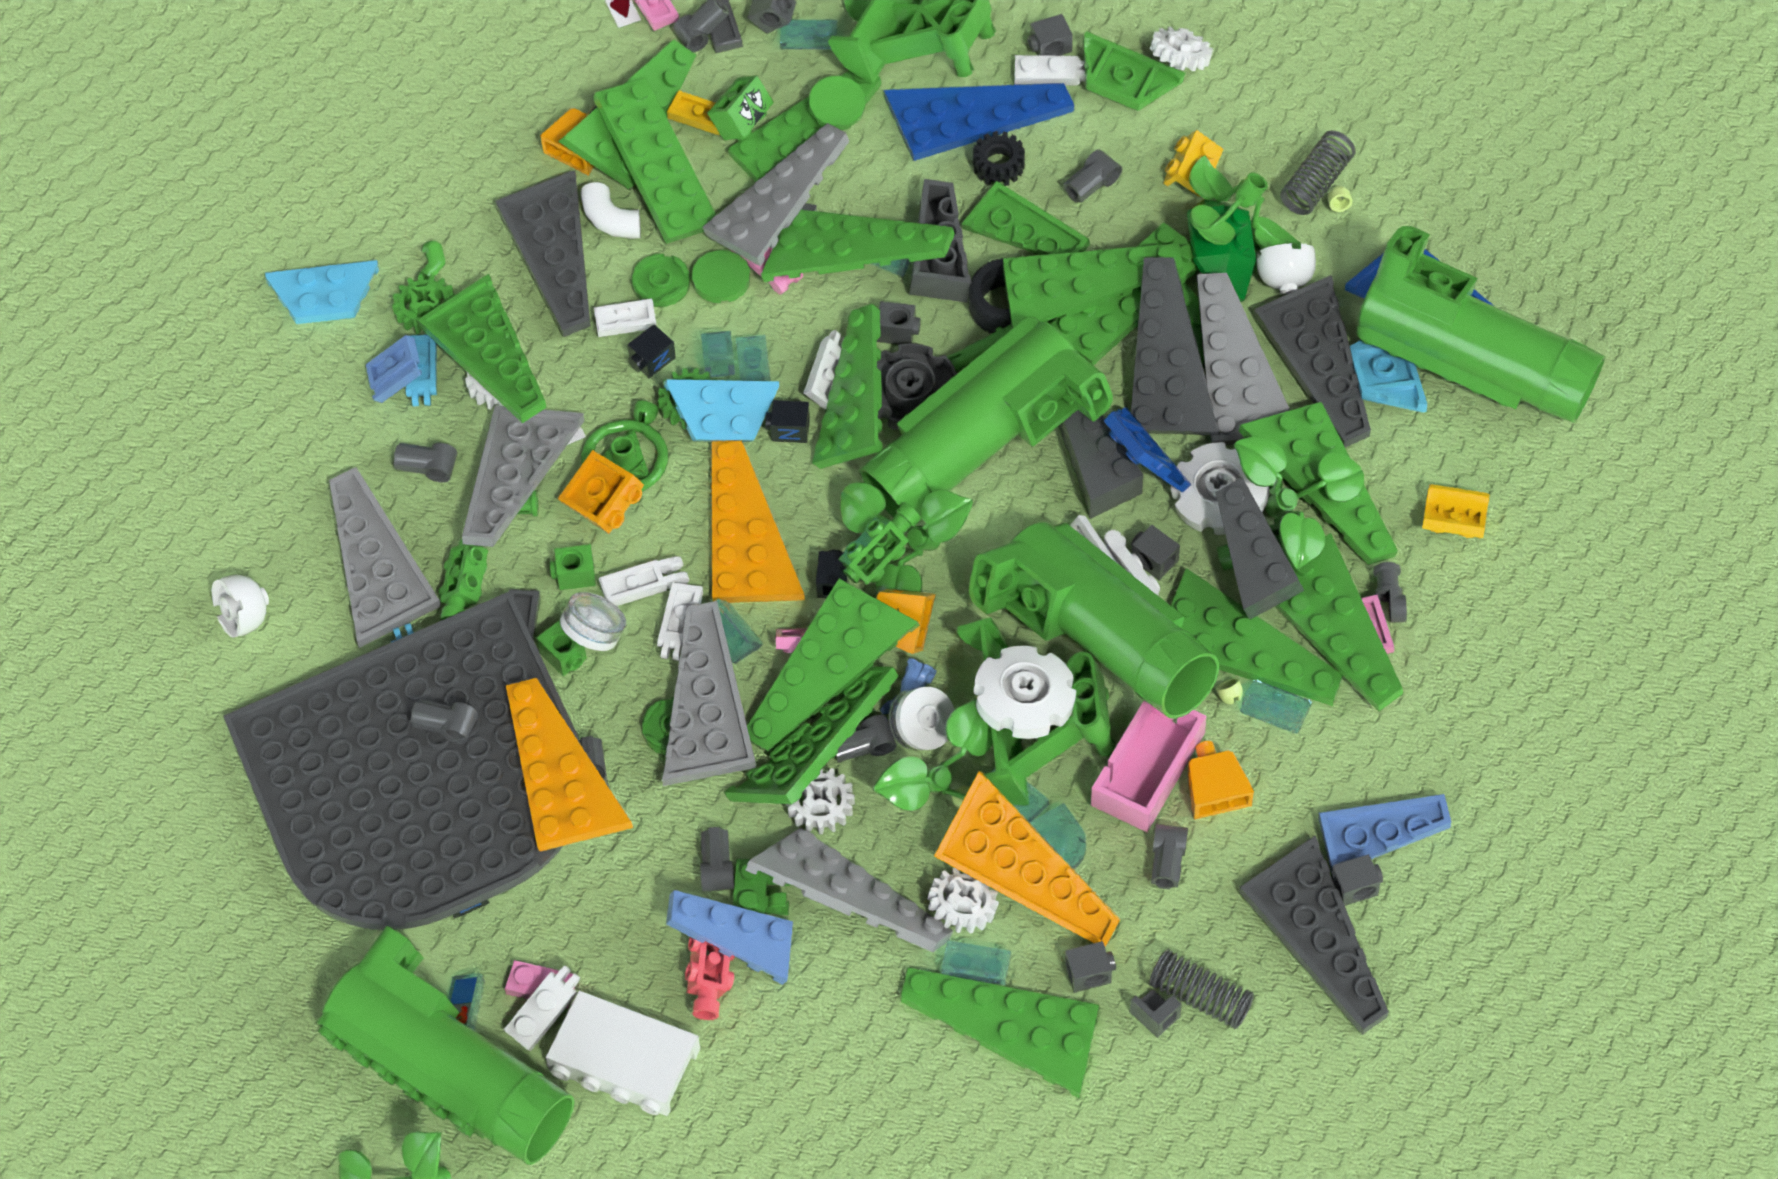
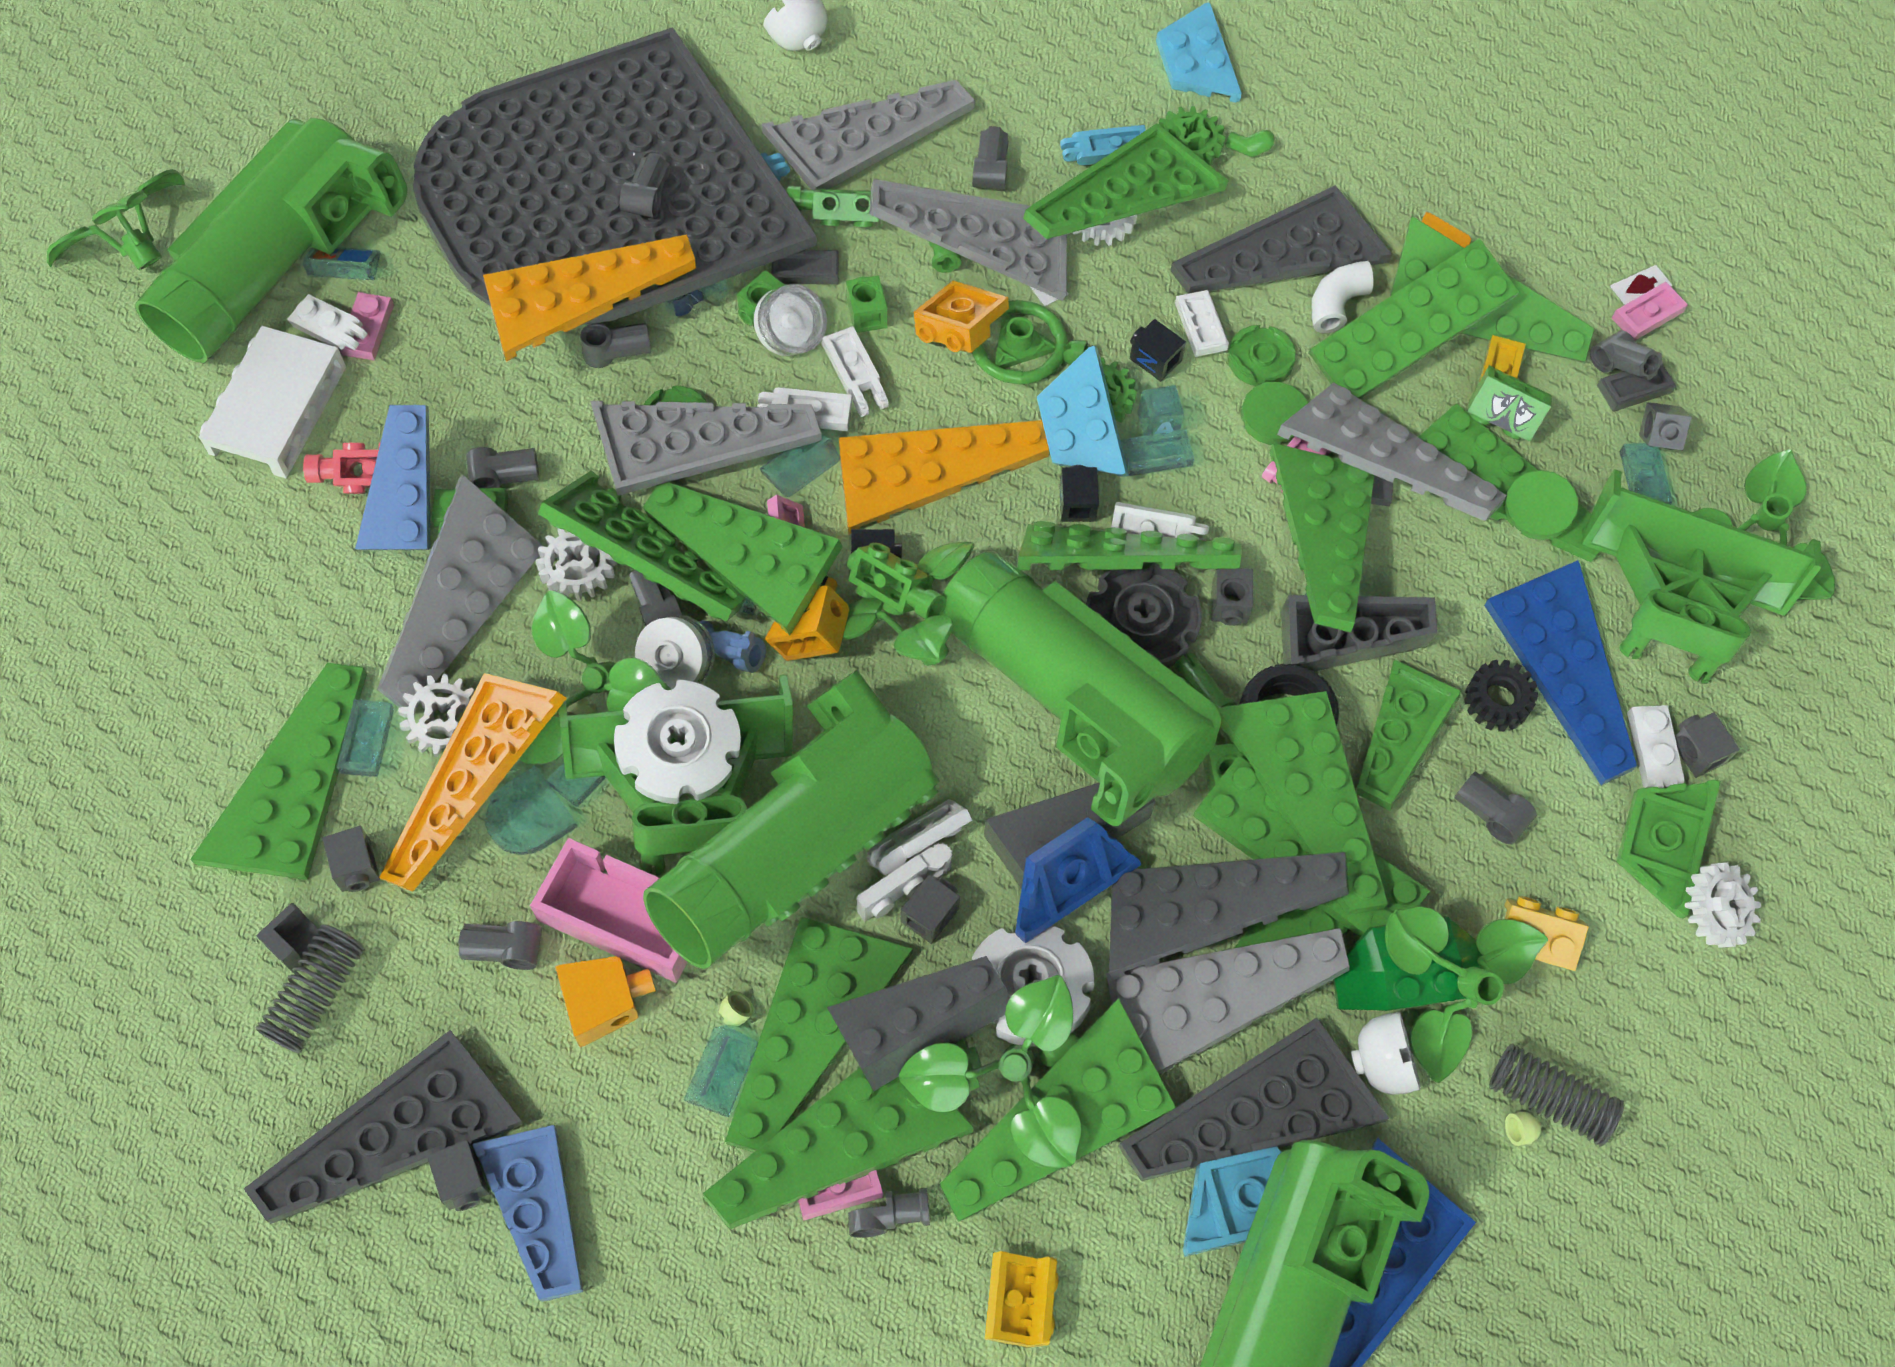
camera: 80 degrees right, 5 degrees up
medium blue plate [366,335,422,403] -> none

